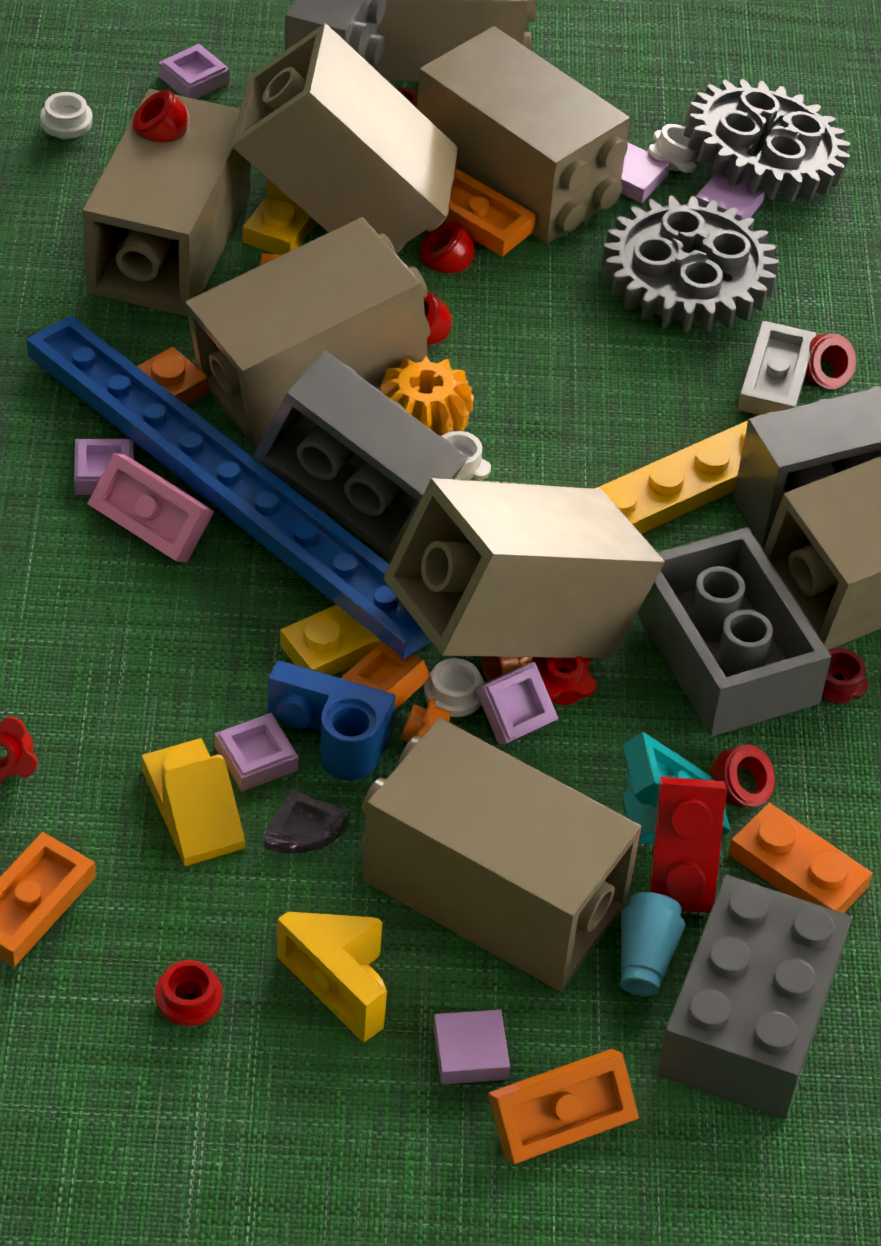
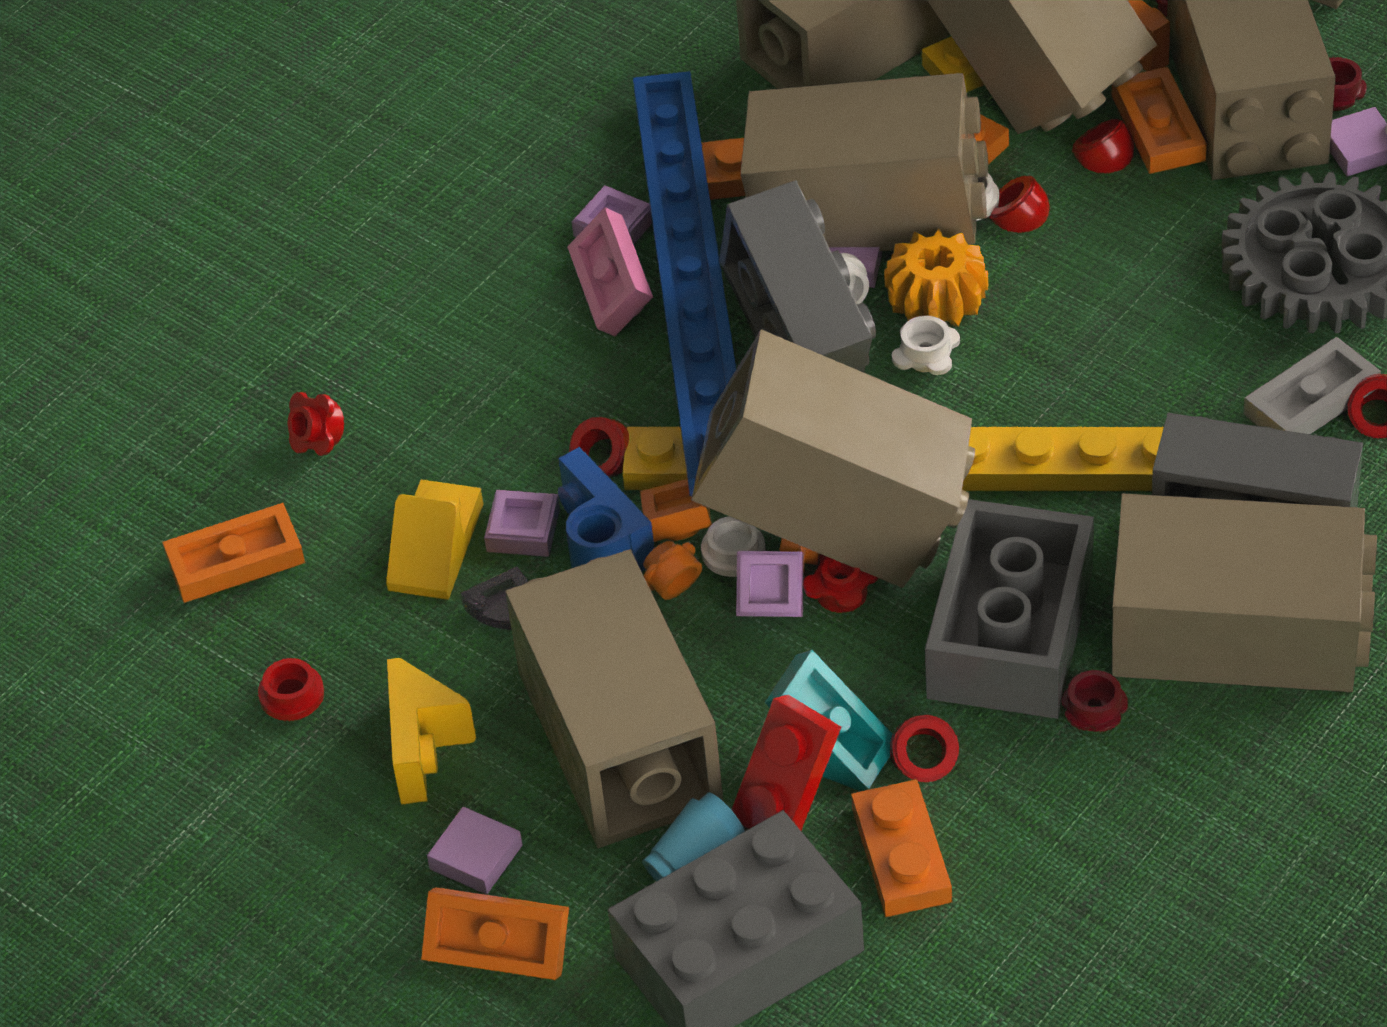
camera: 45 degrees right, 0 degrees up
none -> red piece [569,417,629,478]

